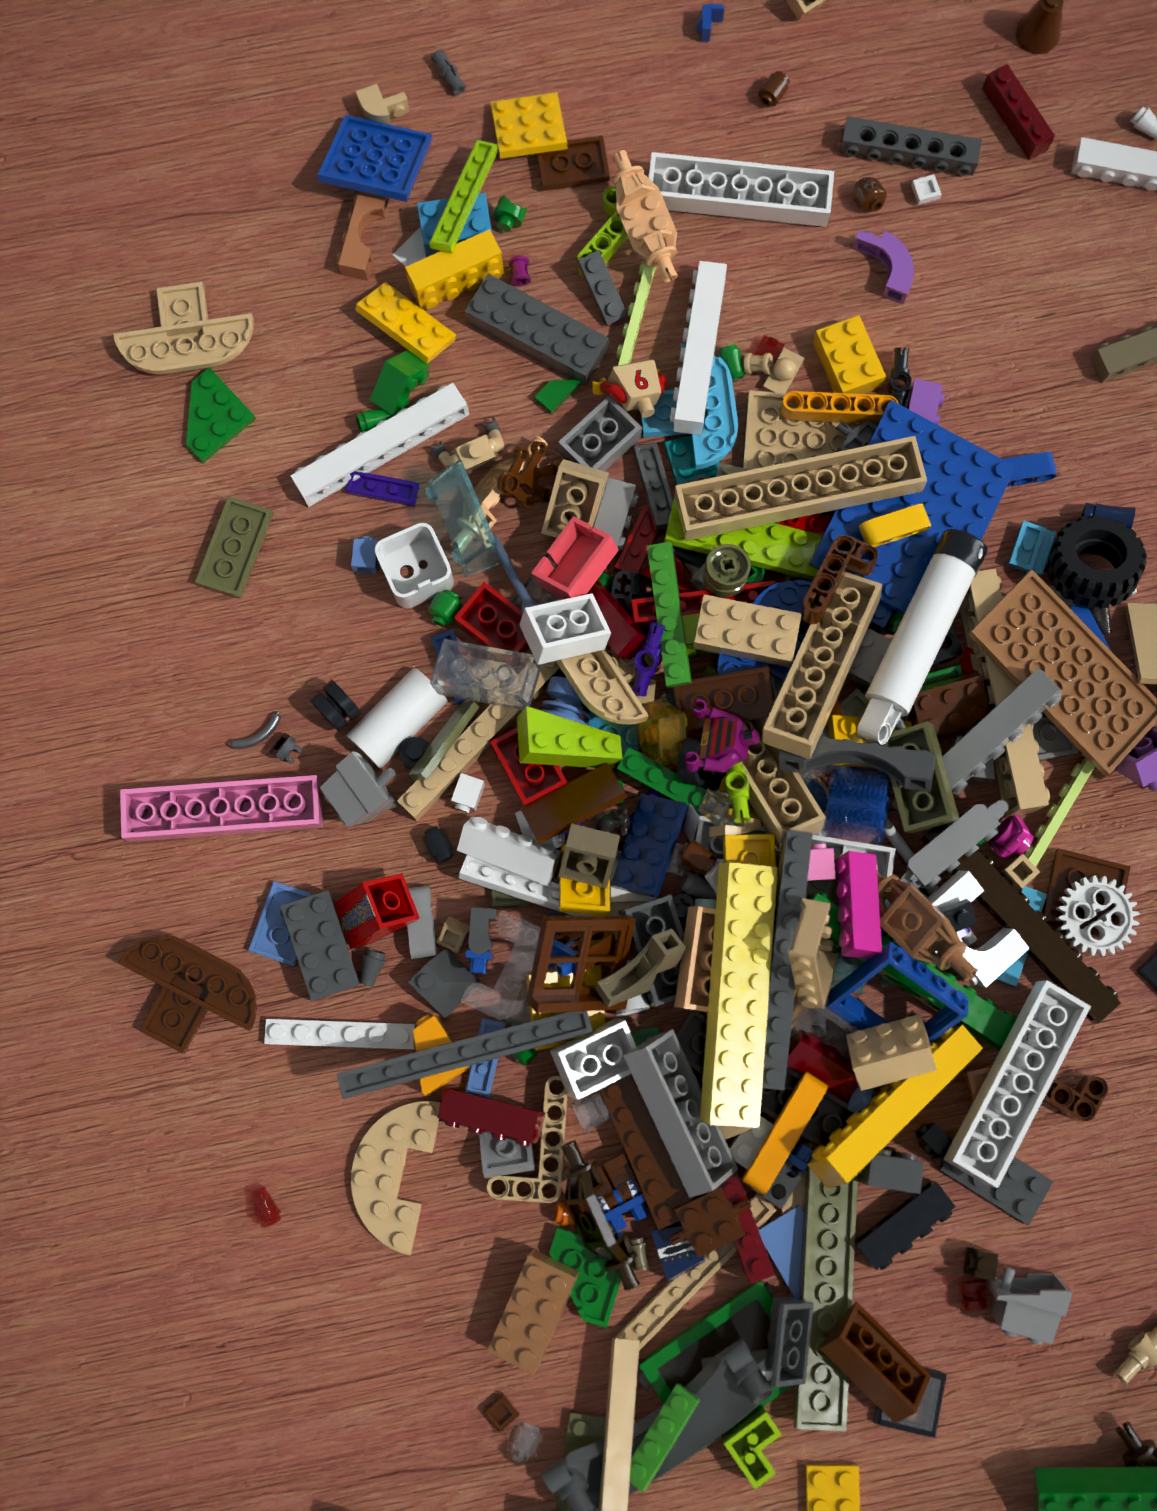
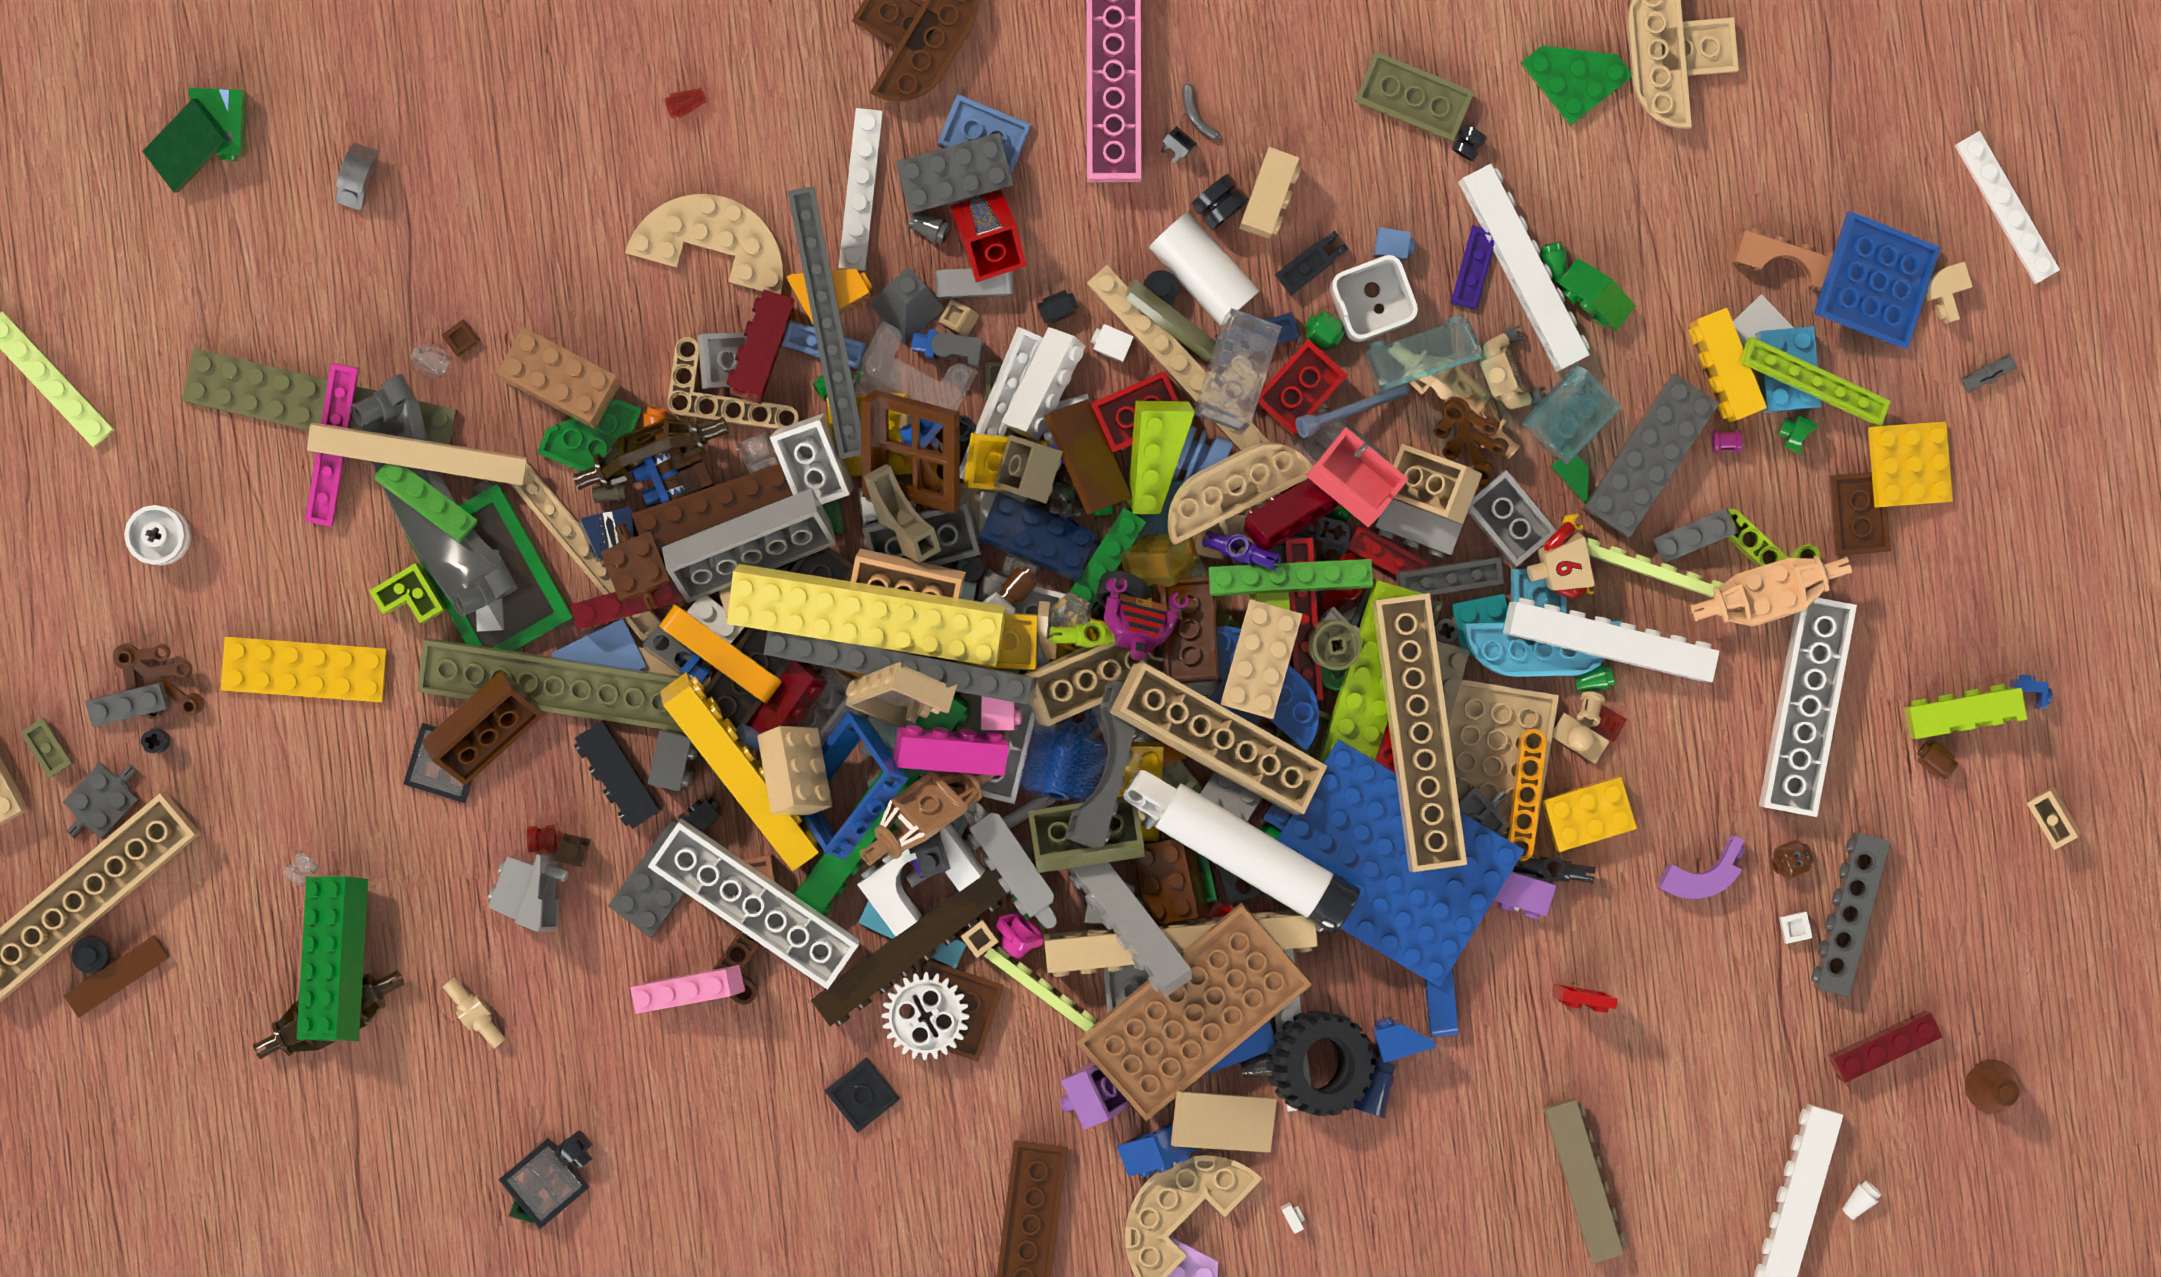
camera: 95 degrees right, 10 degrees up
light grey piece [320,752,399,827] -> none
yellow plate [355,282,457,364] -> none
white brick [520,593,611,665] -> none
white sticker [683,803,699,843] -> none
dark grey slope [765,1297,814,1387] -> none
reddish brown beam [801,535,879,624] -> none
yellow beam [858,504,932,547] -> none
medium azure plate [1007,521,1056,577] -> none
none -> bright pink brick [630,965,745,1014]
none -> tan brick [1239,147,1302,239]
none -> black hinge [1274,231,1349,296]
none -> blue slope [1371,1017,1436,1063]
none -> black wheel [1451,125,1487,162]
none -> clear light blue brick [1521,365,1622,465]
none -> red plate [1553,984,1618,1013]
none -> lime wedge [1904,683,2027,739]
none -> white plate [1954,131,2060,284]

